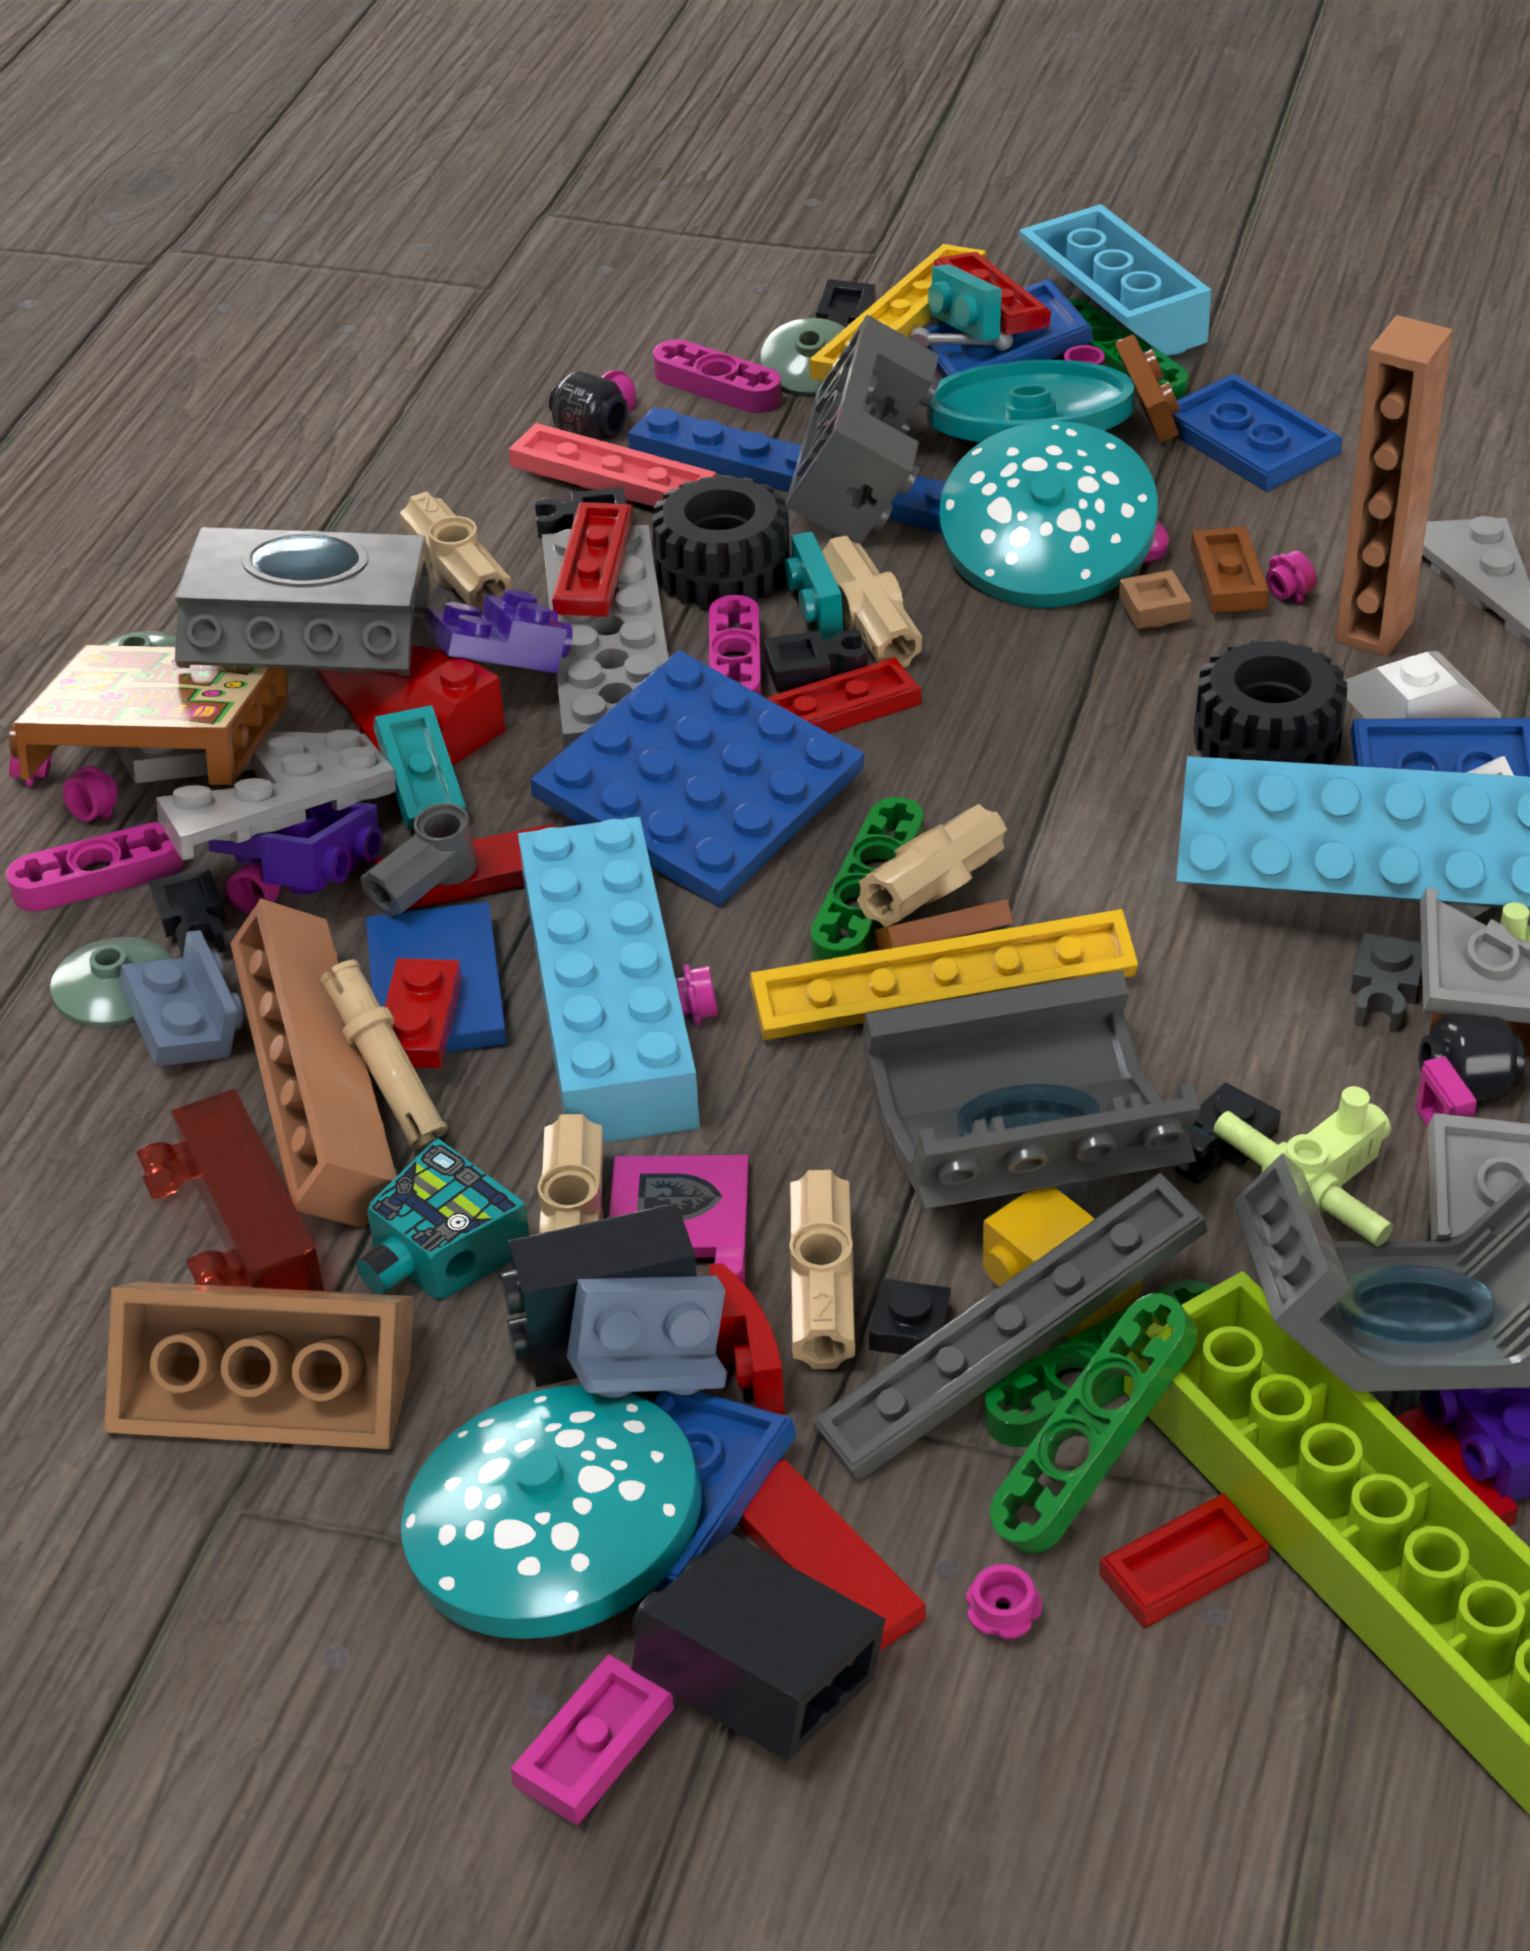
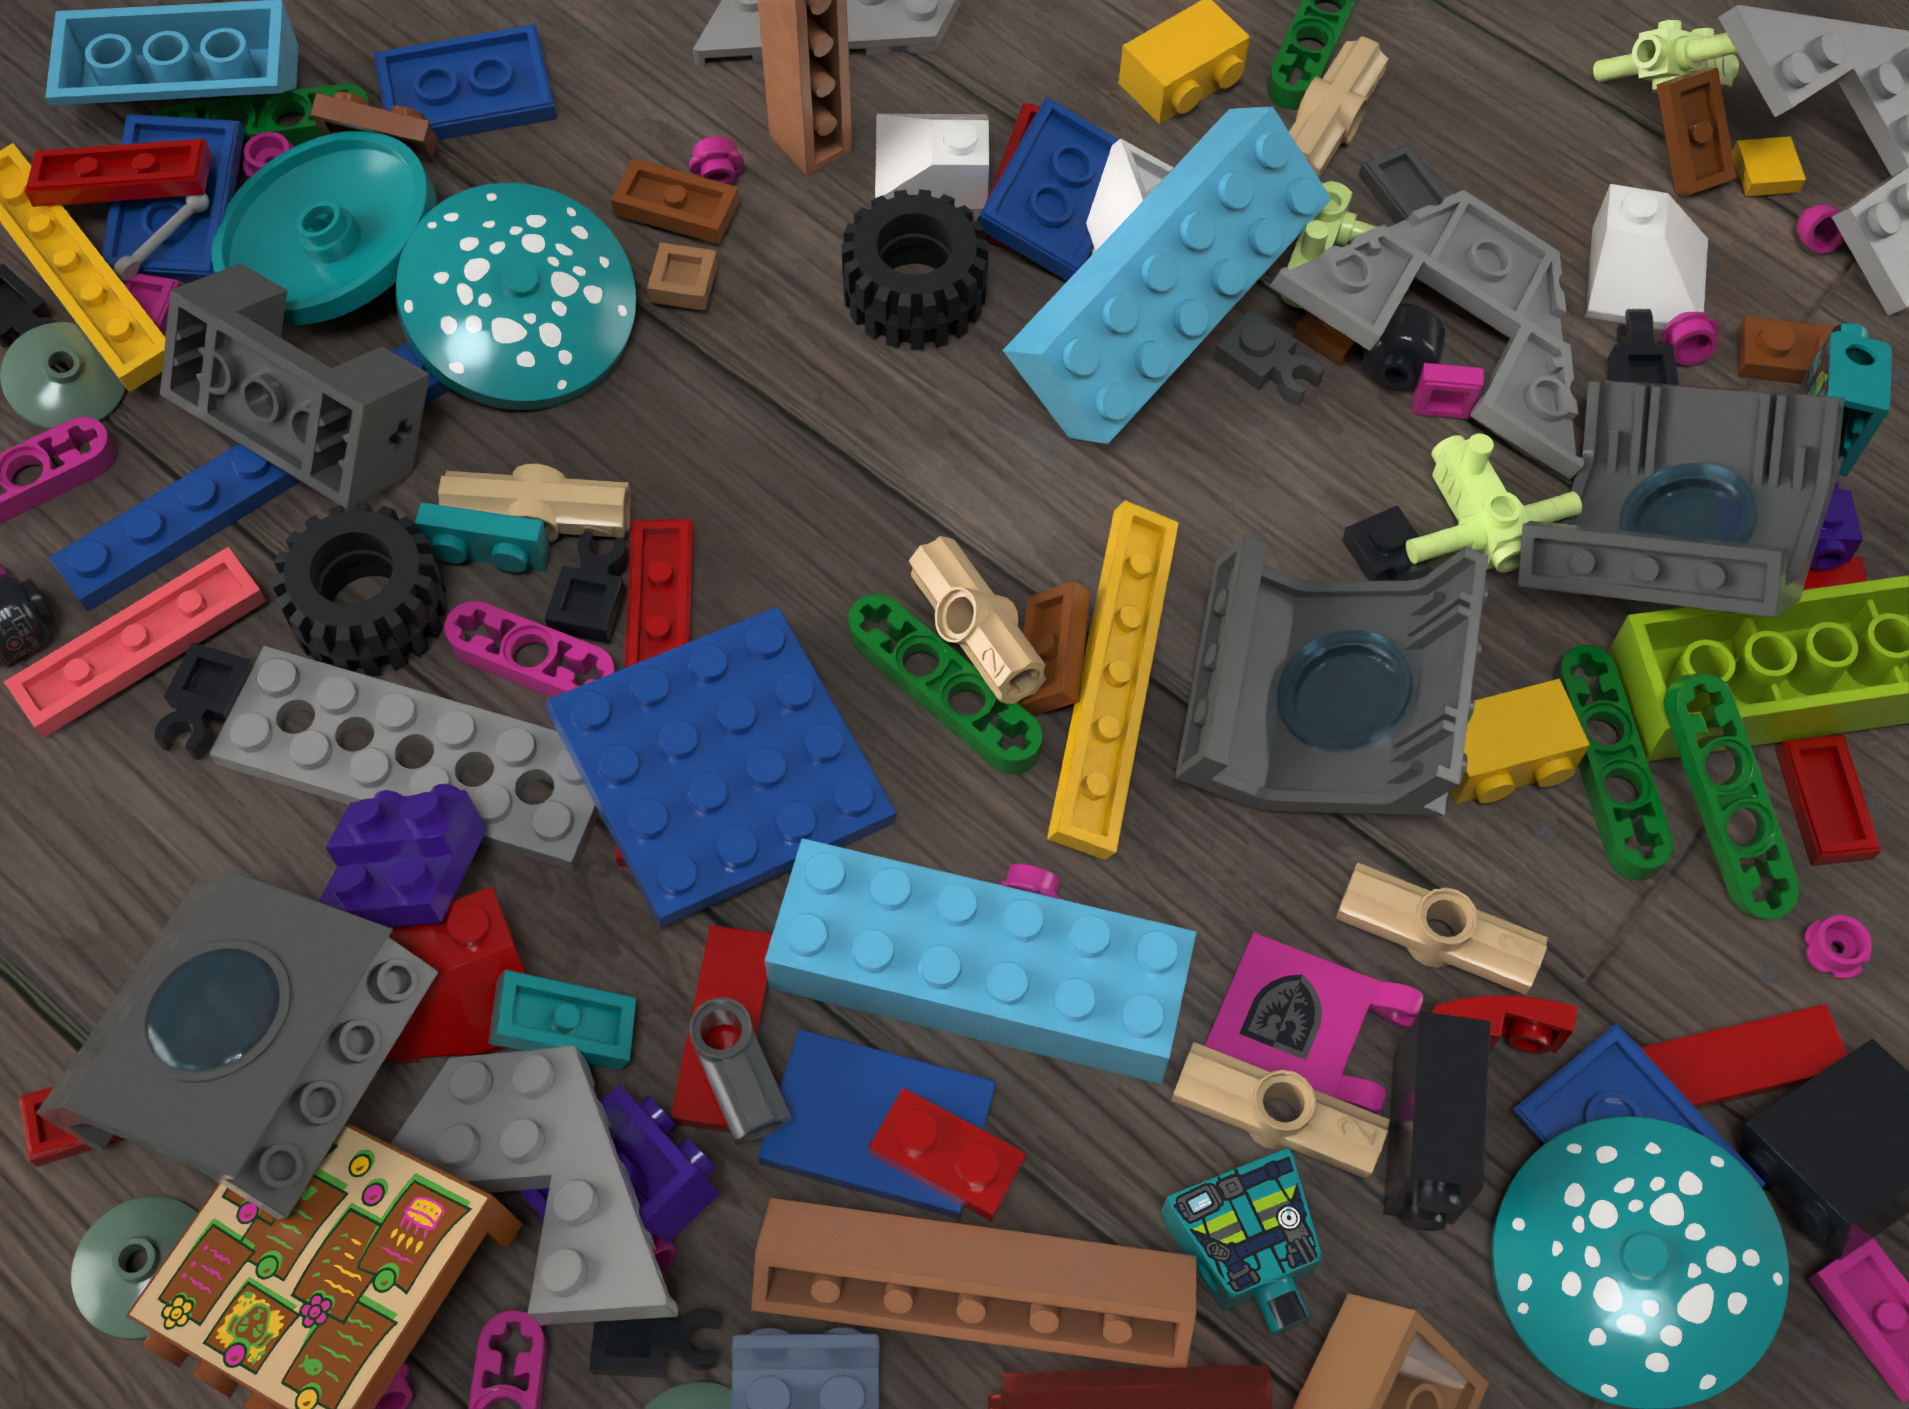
camera: 70 degrees left, 20 degrees up
tan pin [320,959,448,1149] -> none
tan piece [400,491,512,612] -> none
red tile [552,502,633,617] -> none
sand blue bracket [567,1276,727,1398] -> none
dark grey tile [812,1173,1208,1483] -> none
black plate [869,1278,951,1355] -> none
teal plate [928,264,1002,341] -> none

